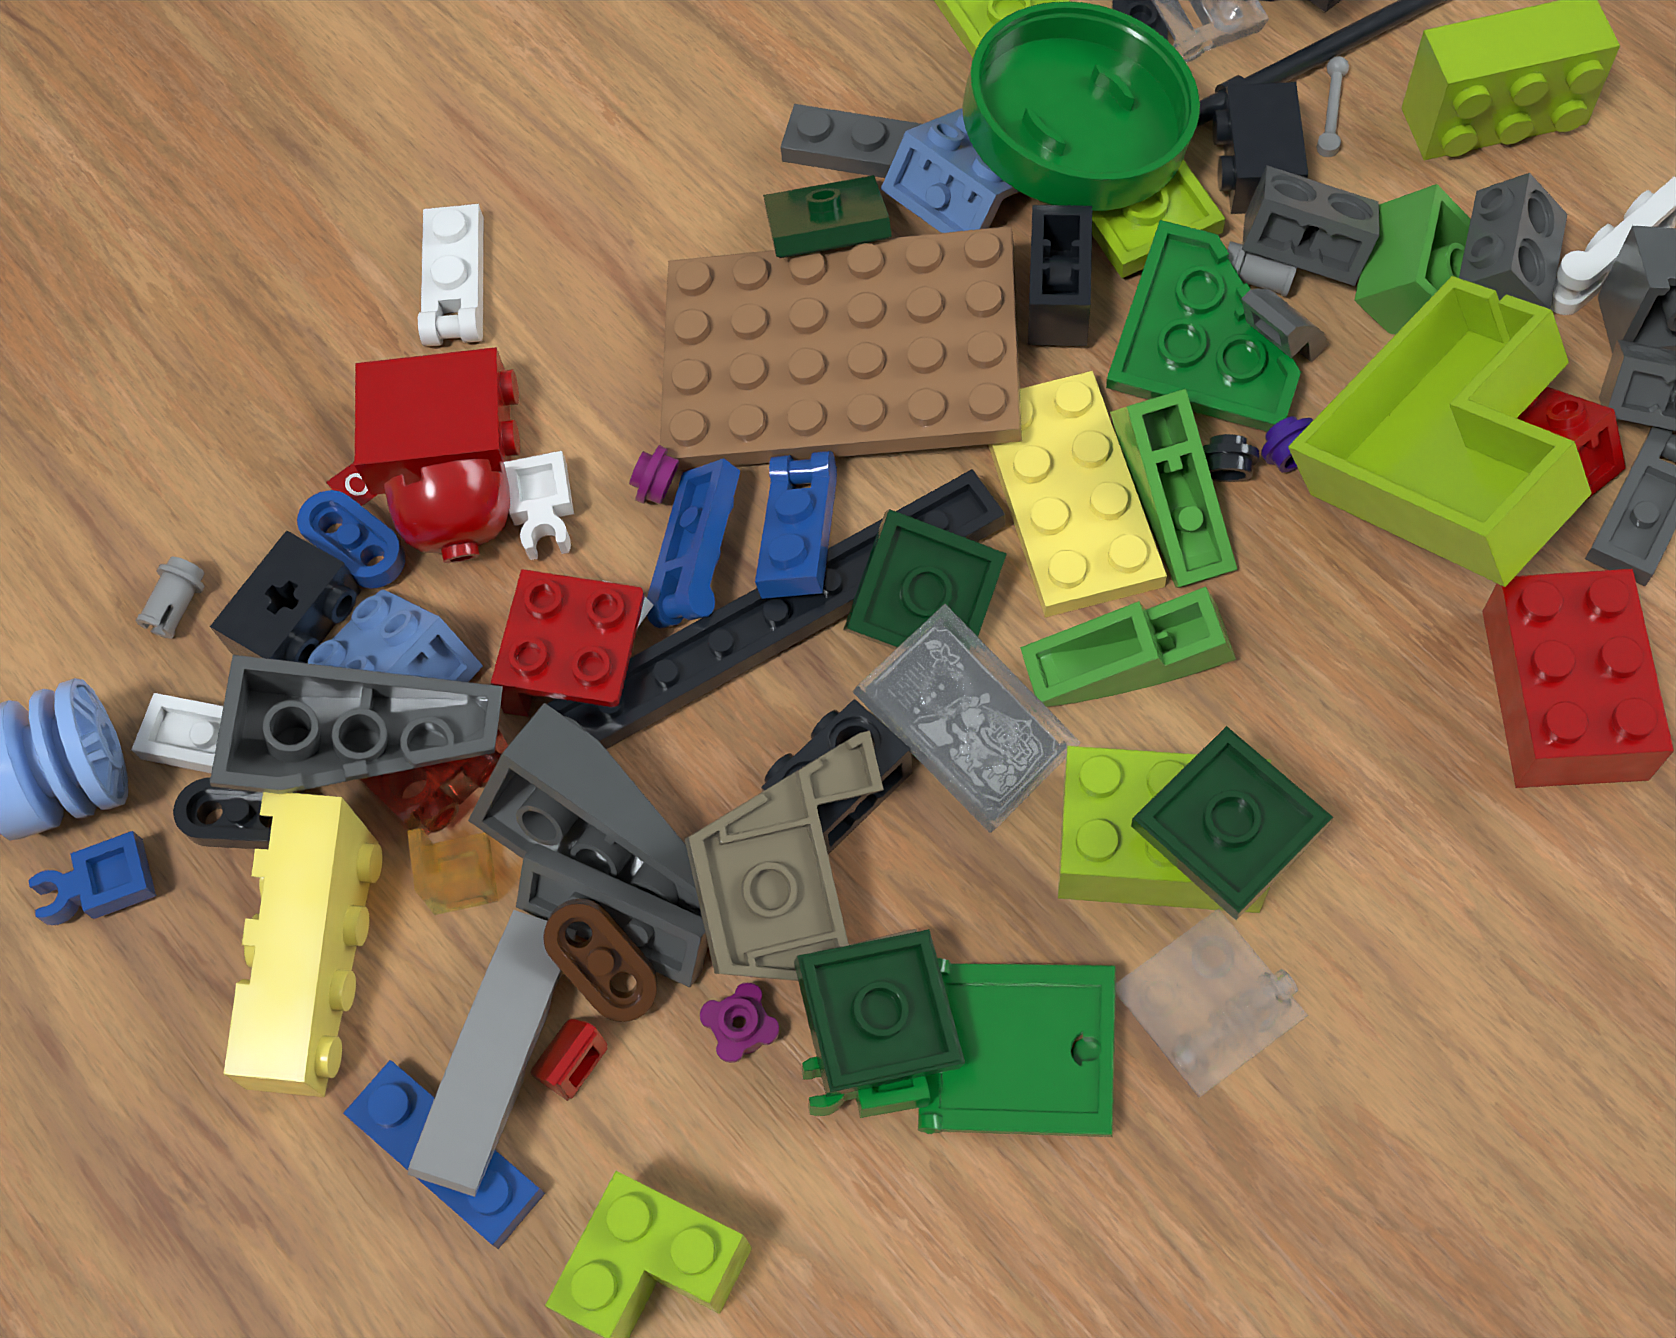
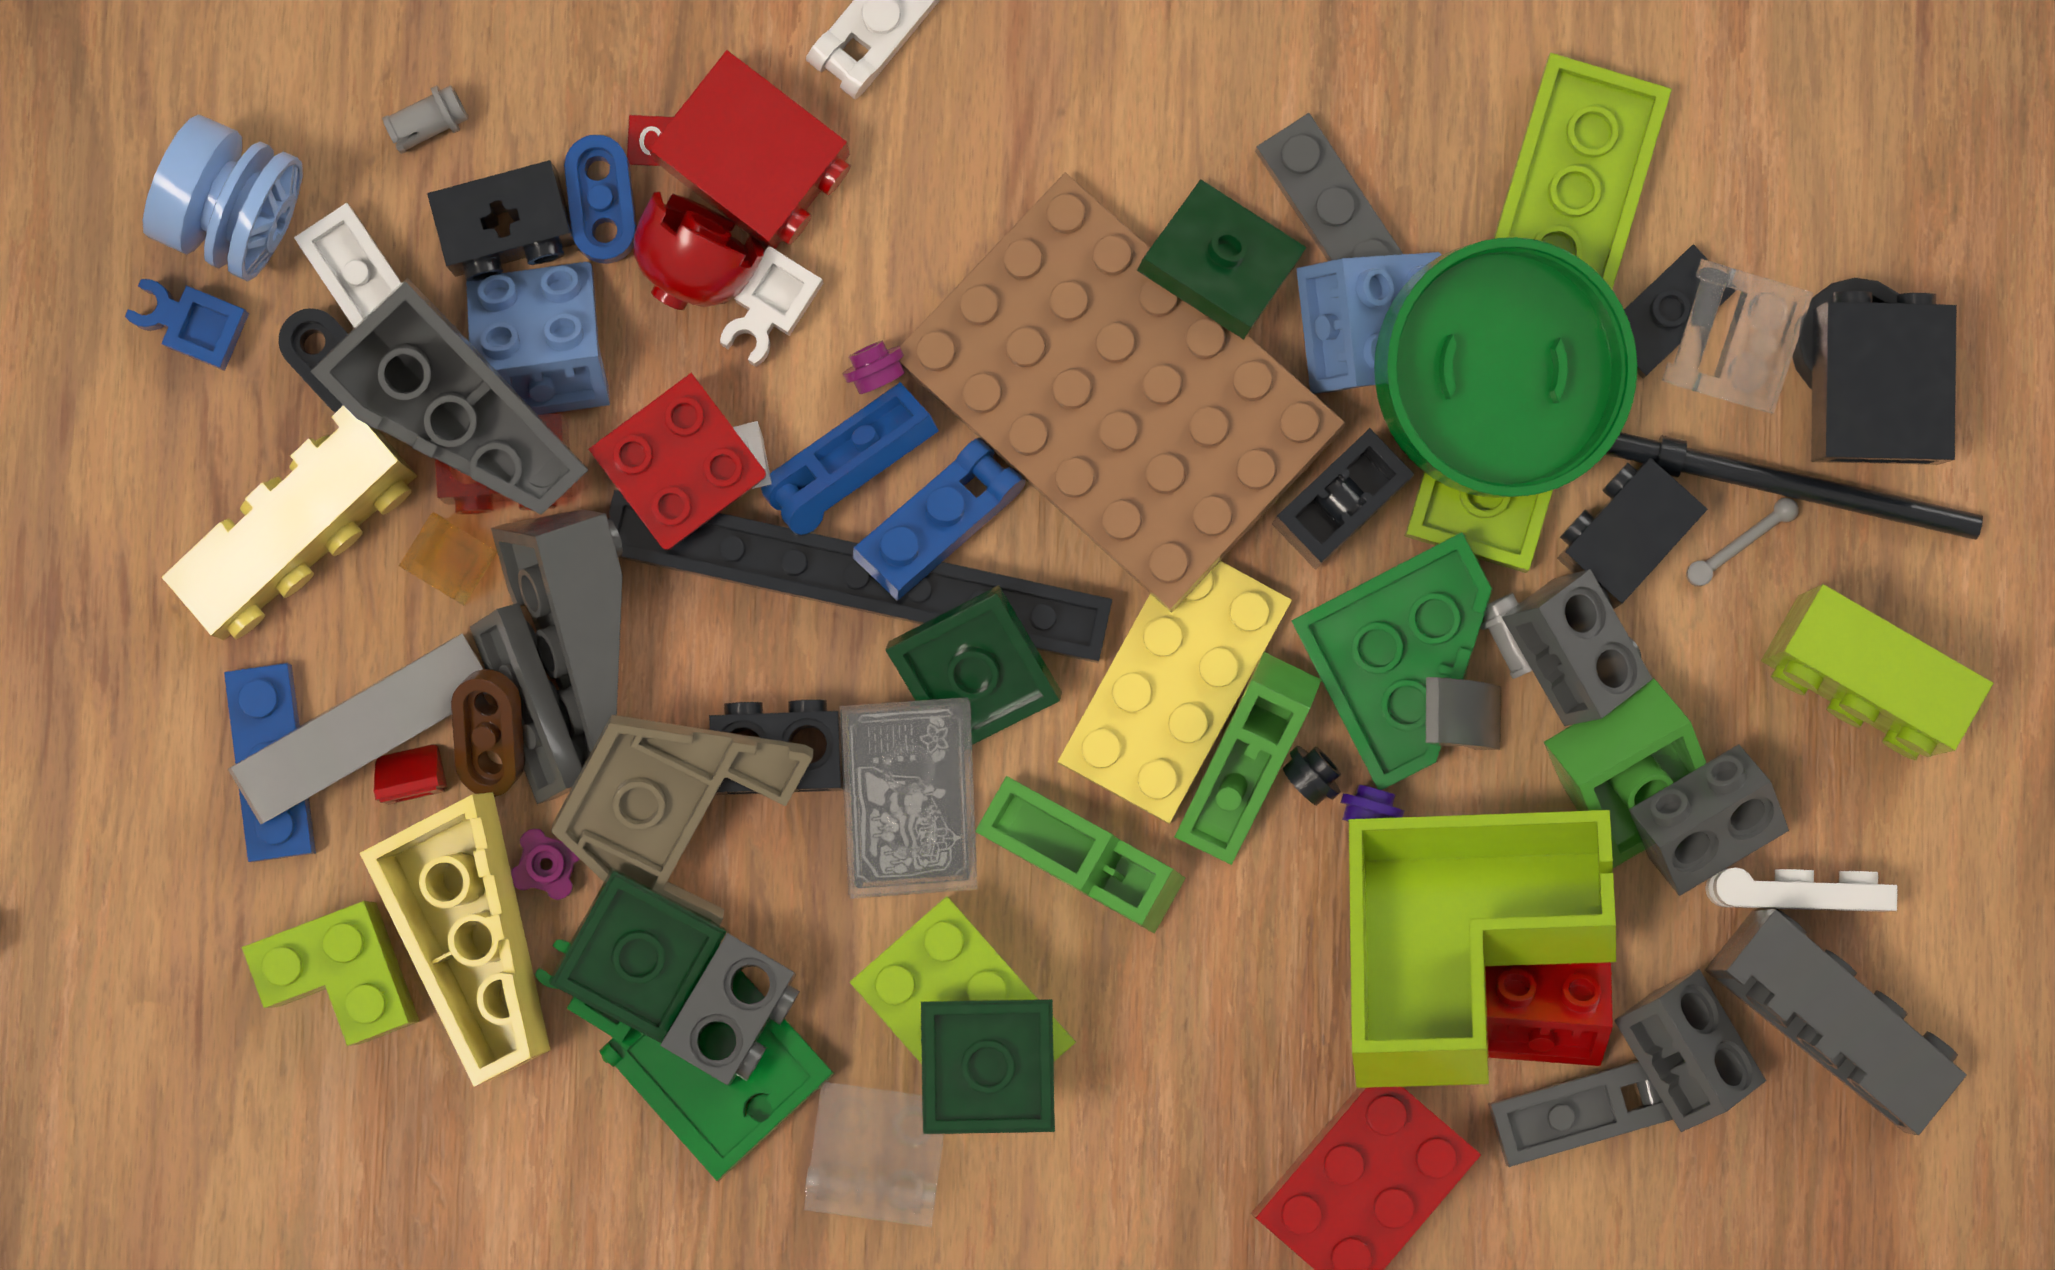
camera: 35 degrees right, 20 degrees up
none -> light yellow wedge [360,792,550,1086]
none -> dark grey brick [660,933,800,1086]

